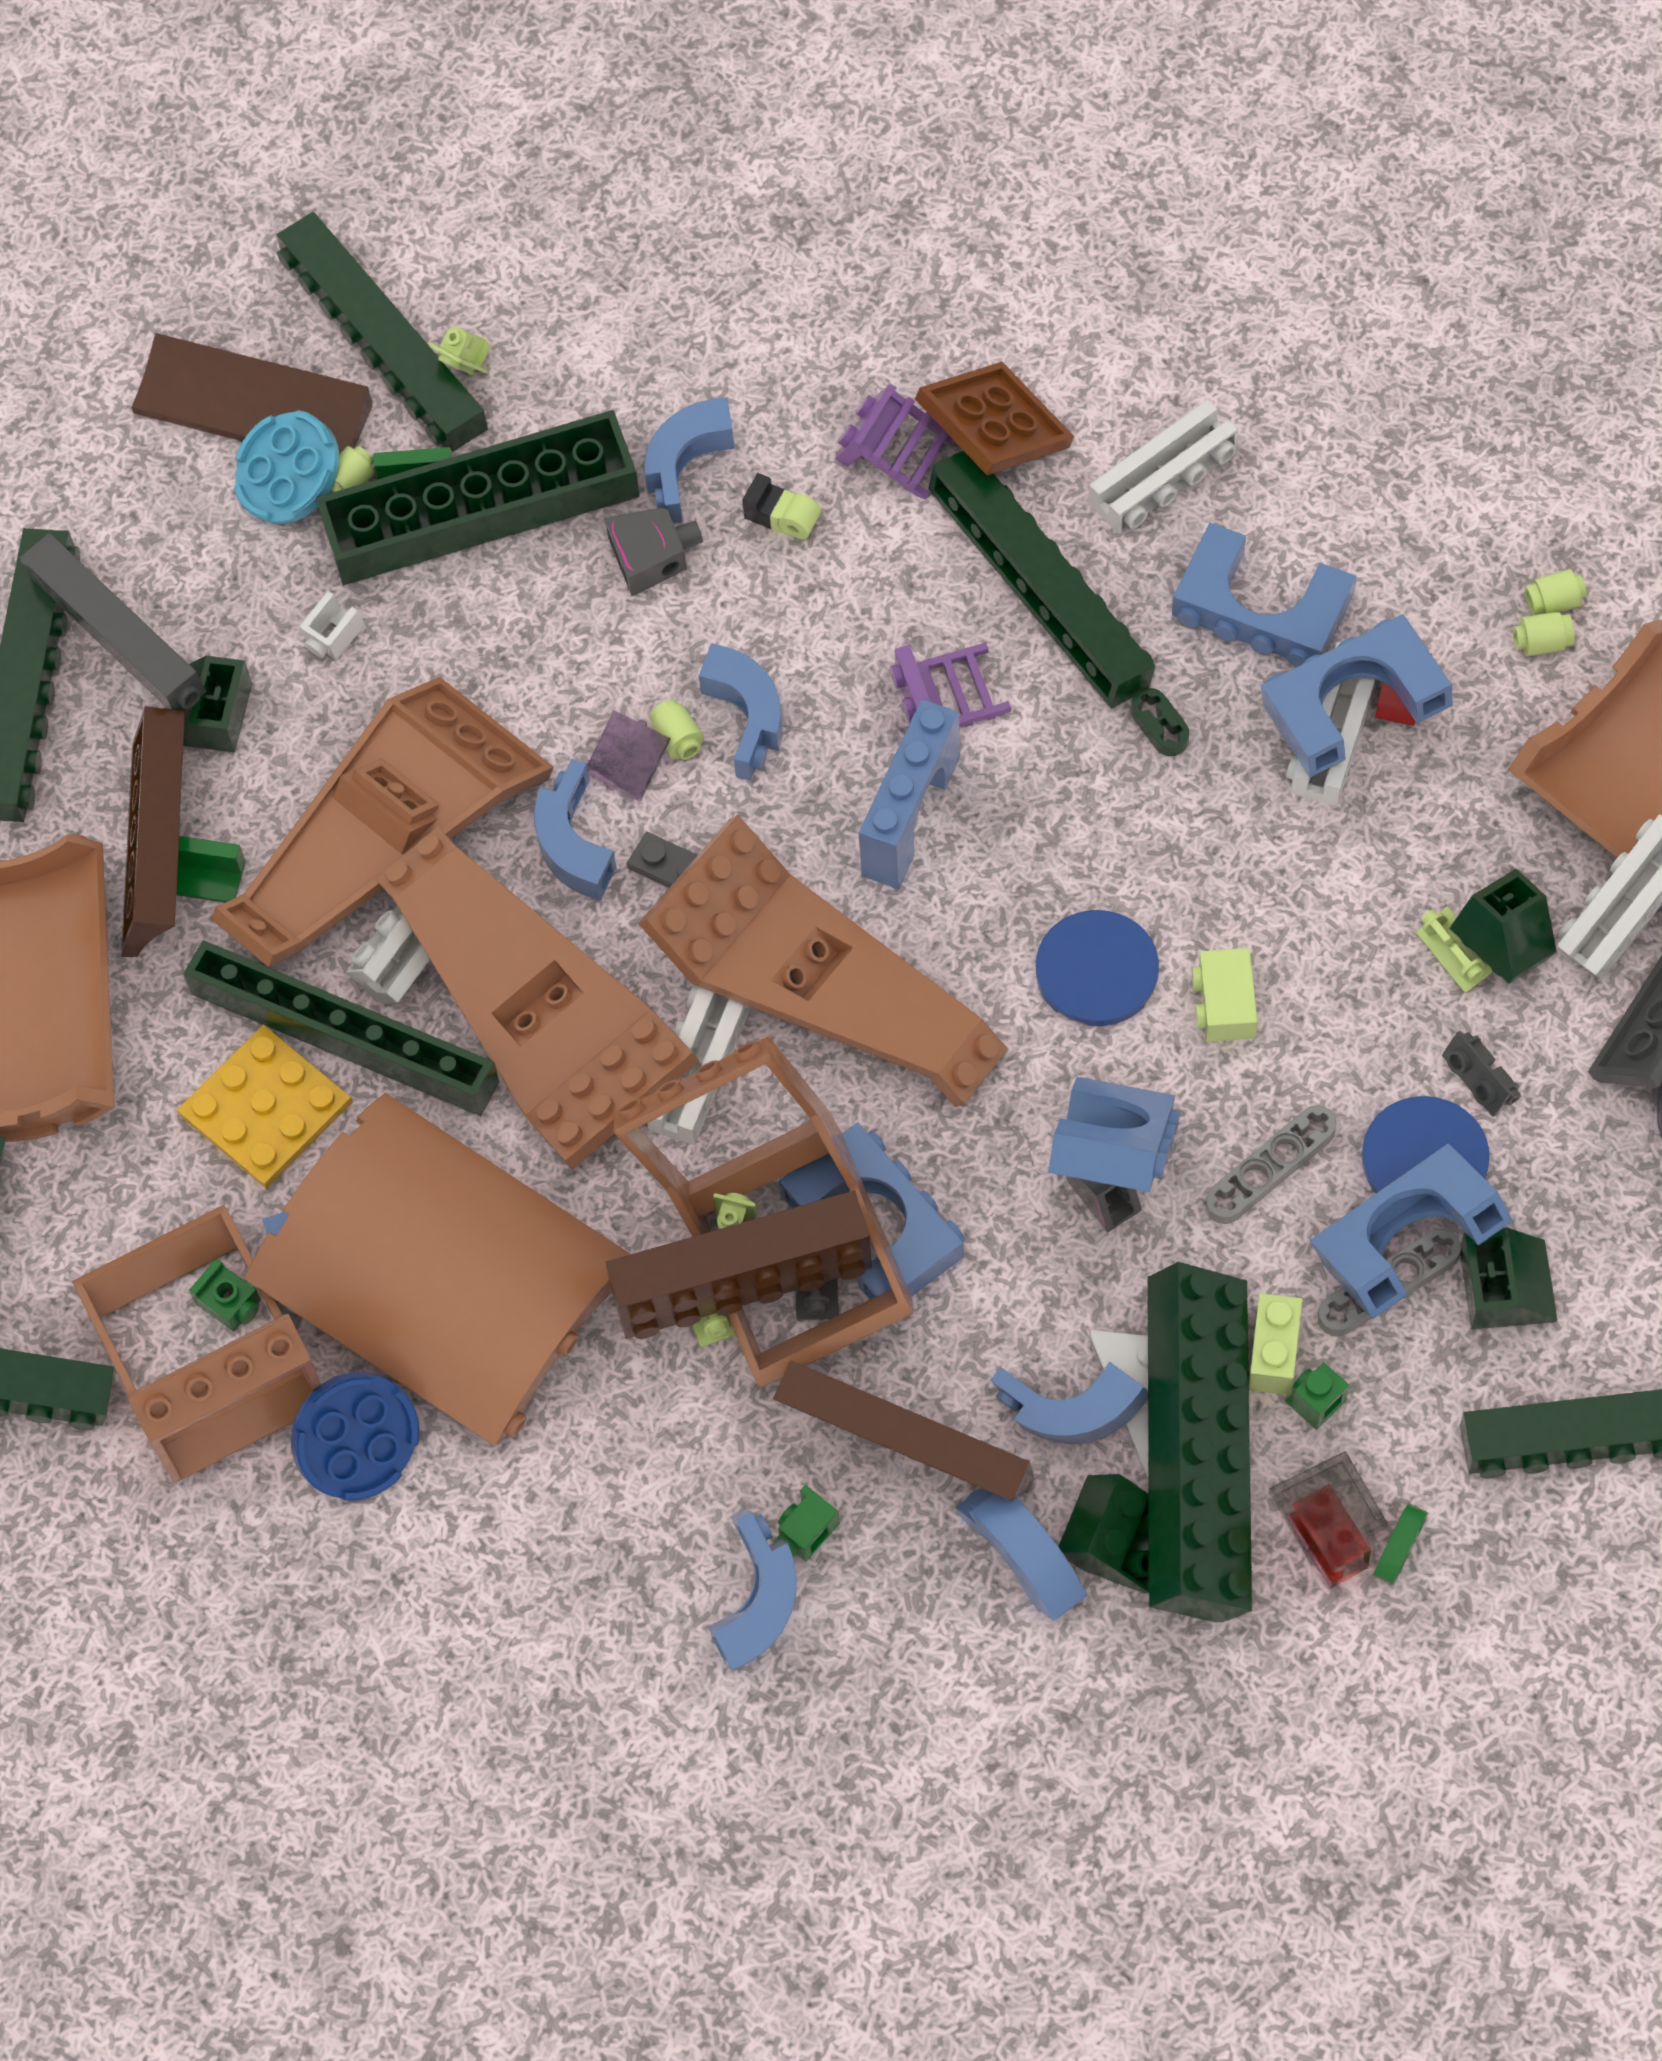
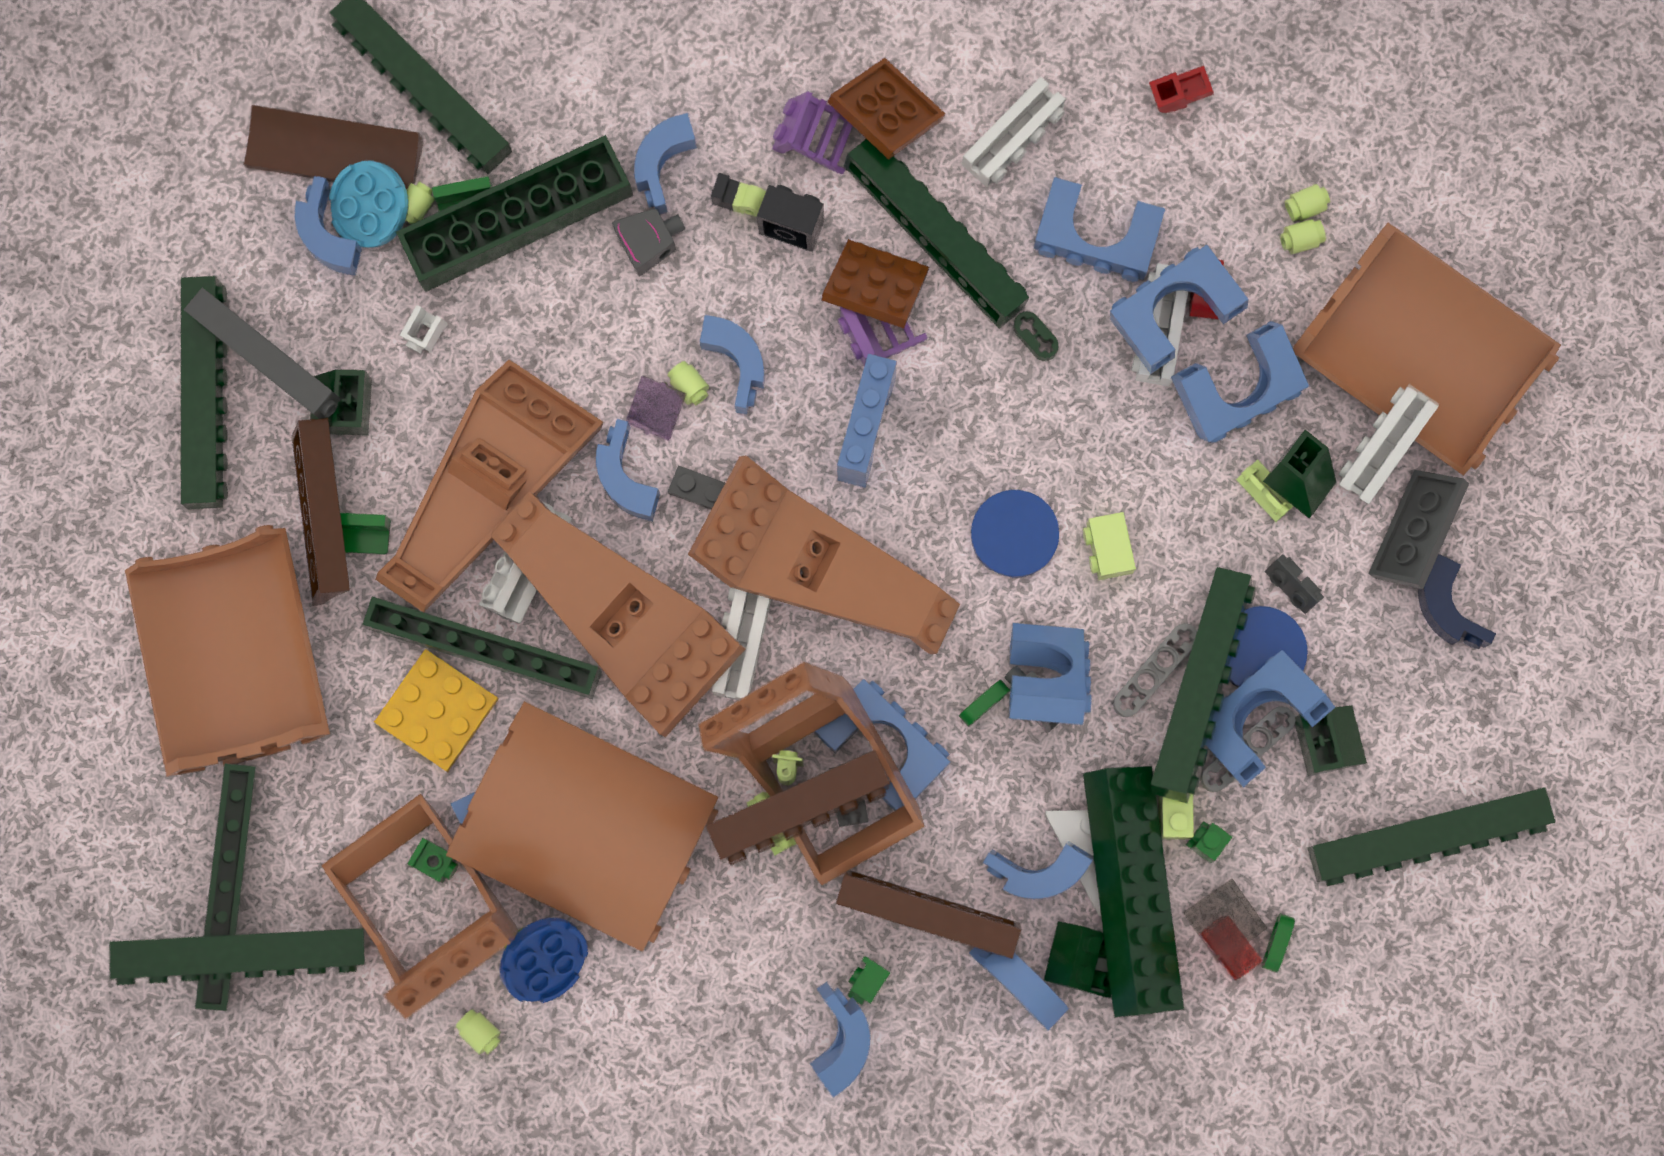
camera: 10 degrees left, 15 degrees up
yellowish green hinge [429,327,489,376] -> none
none -> medium blue arch [295,176,362,276]
none -> yellowish green brick [455,1009,501,1055]
none -> black brick [757,185,824,252]
none -> dark orange plate [821,239,929,328]
none -> green beam [959,679,1011,727]
none -> red brick [1149,65,1214,113]
none -> dark green brick [1151,567,1256,804]
none -> medium blue arch [1171,321,1309,443]

